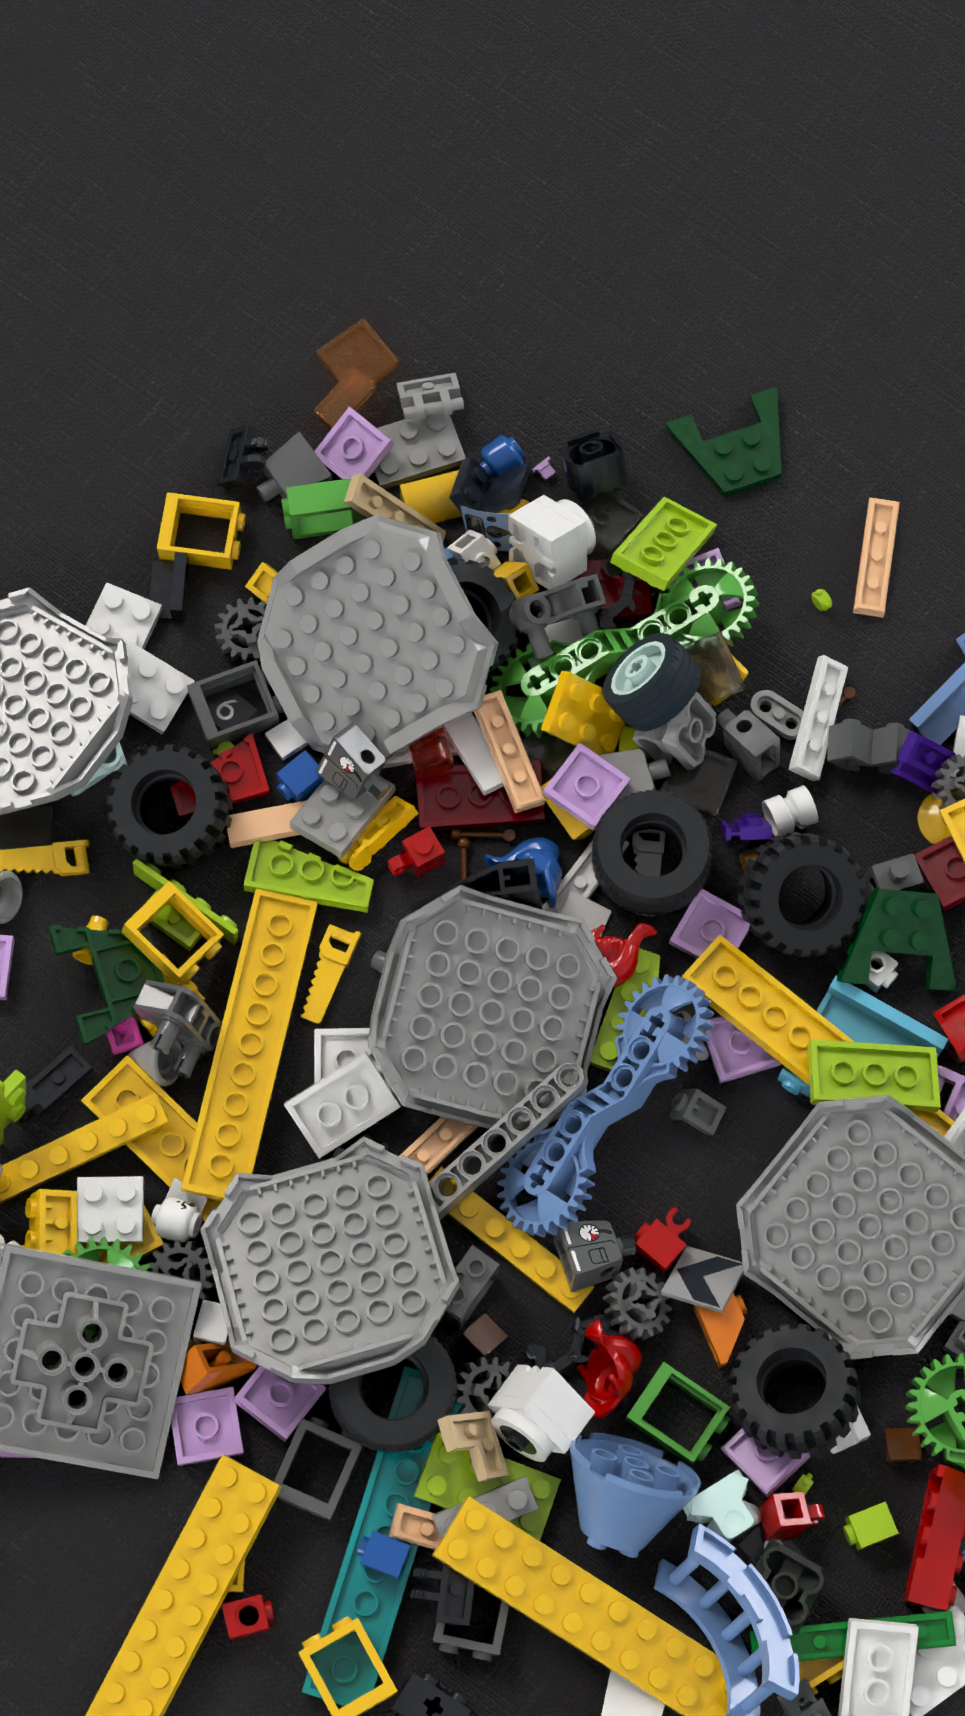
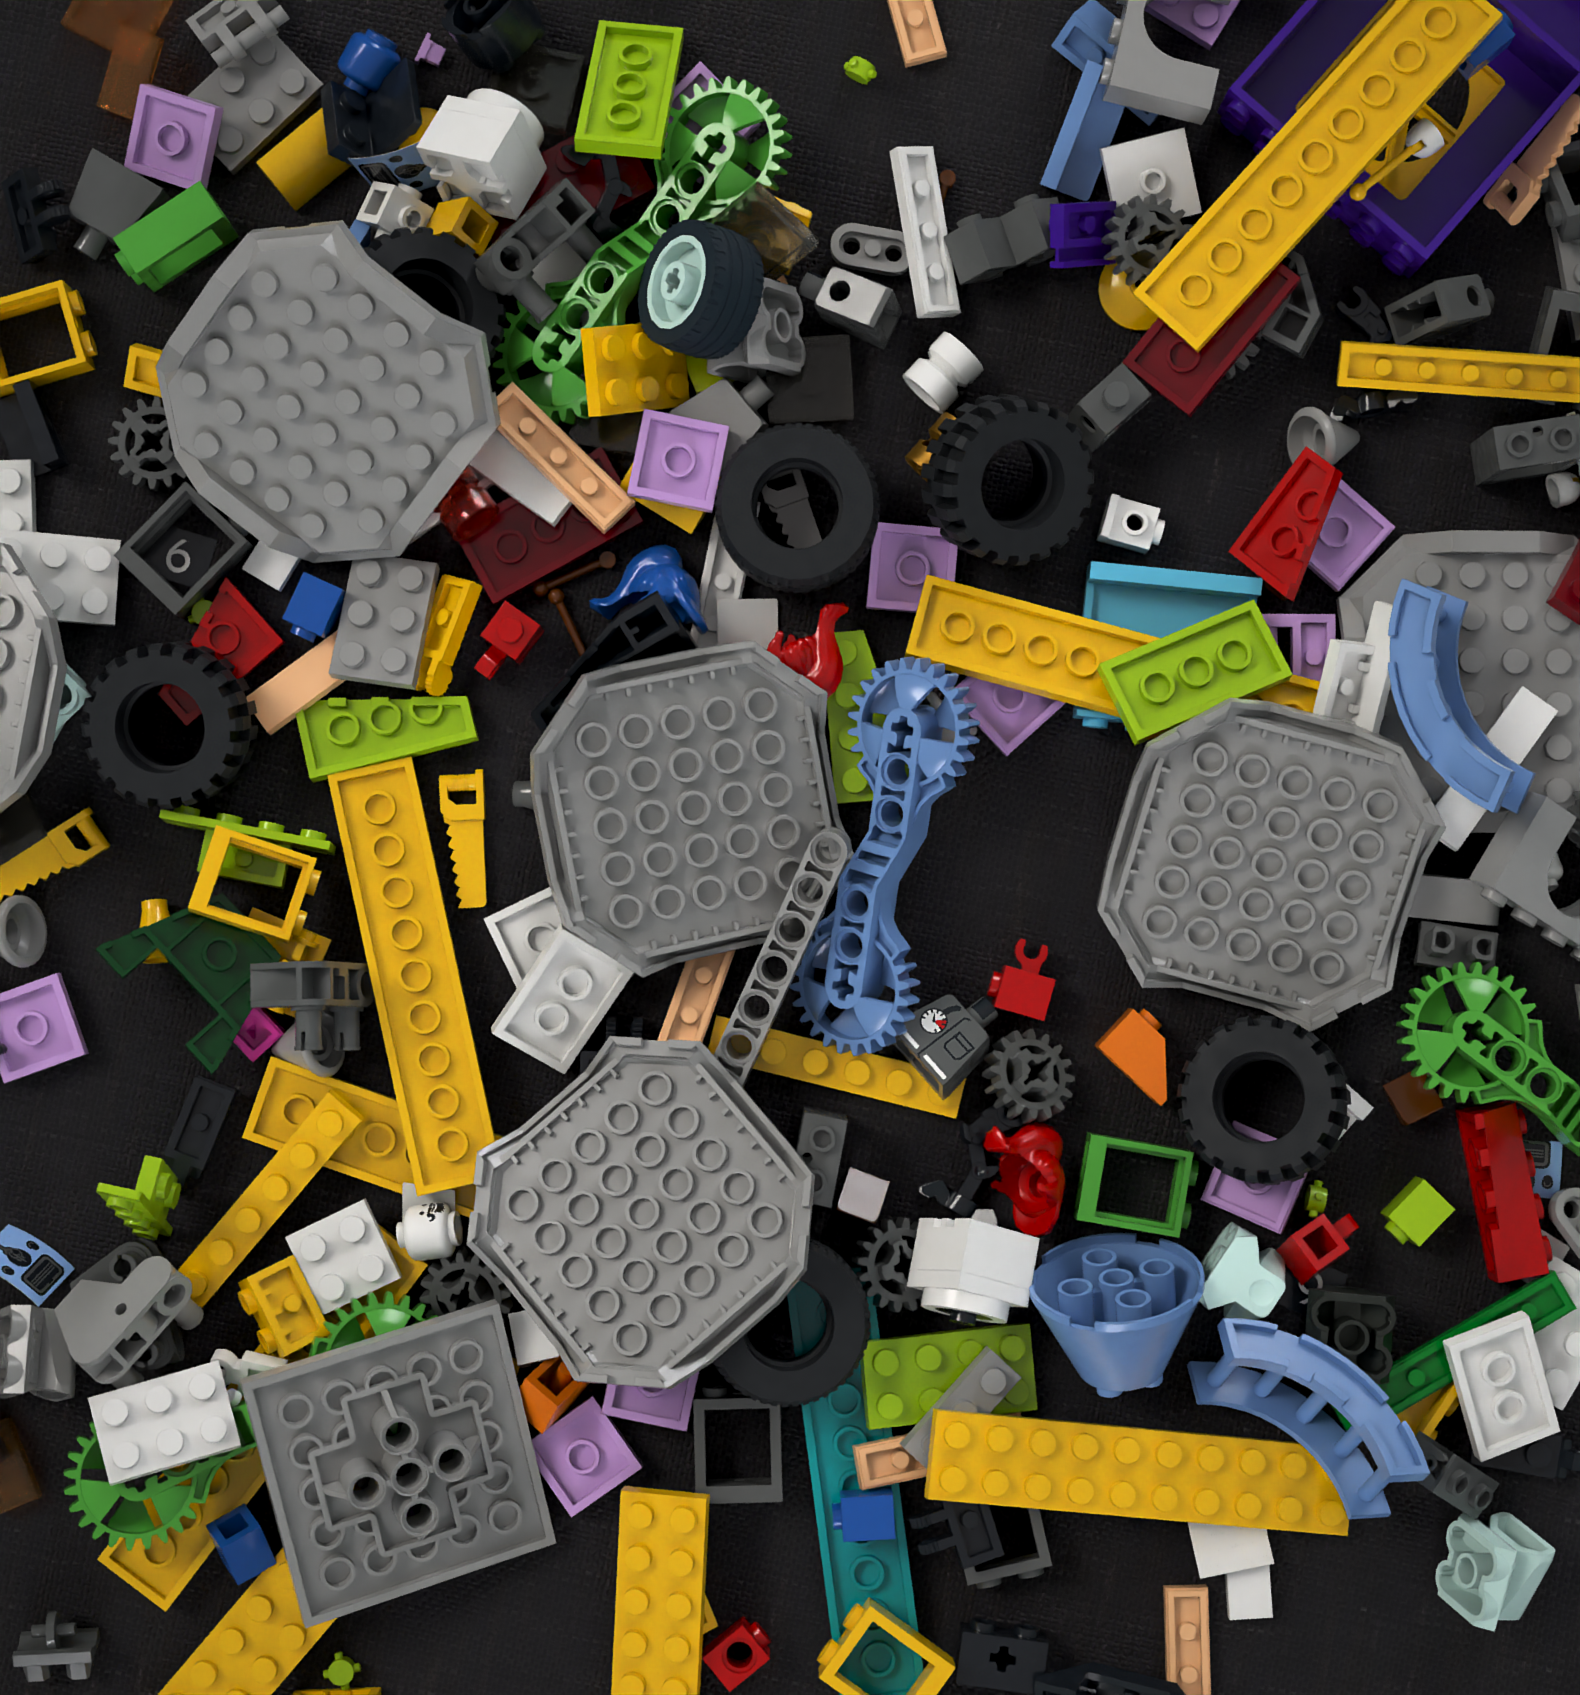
camera: 25 degrees left, 15 degrees up
dark grey torso [316,722,391,800] -> none
tan plate [344,474,446,542] -> none
tan plate [437,1411,509,1482] -> none
light grey piece [661,1246,744,1313] -> none
dark grey bracket [669,1088,727,1136] -> none
dark purple plate [720,813,772,841] -> none
dark green wing [837,888,956,991] -> none

